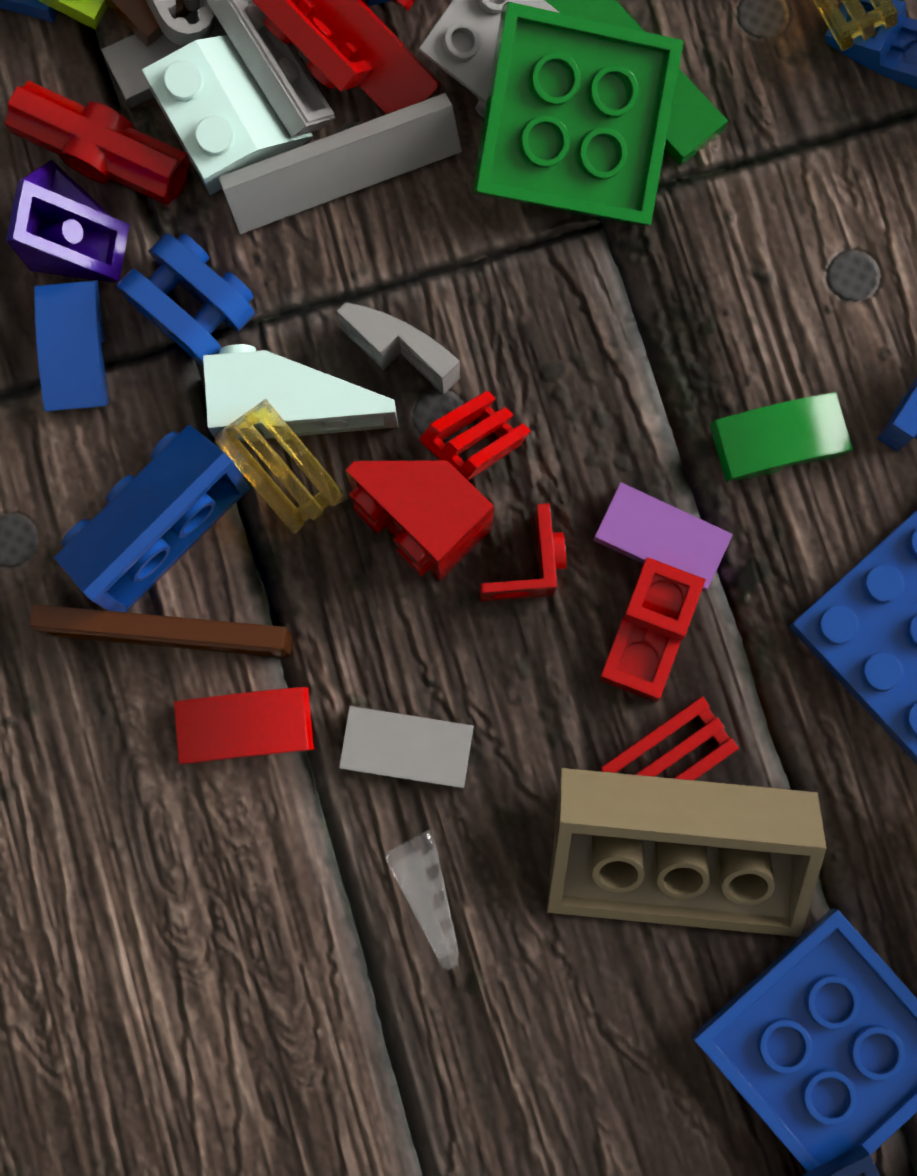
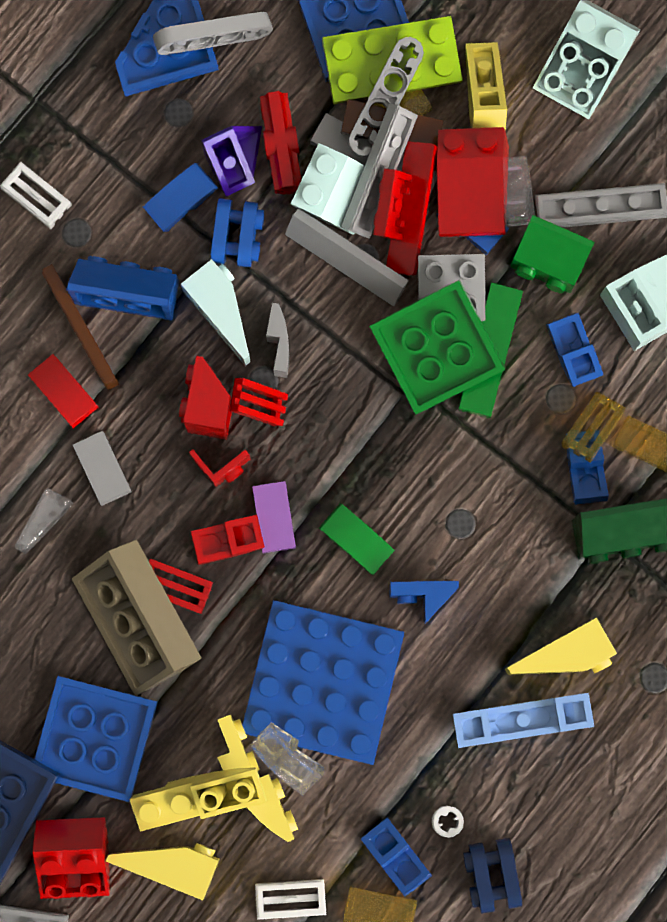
camera: 50 degrees right, 0 degrees up
clear yellow tile [215,399,343,534] -> none

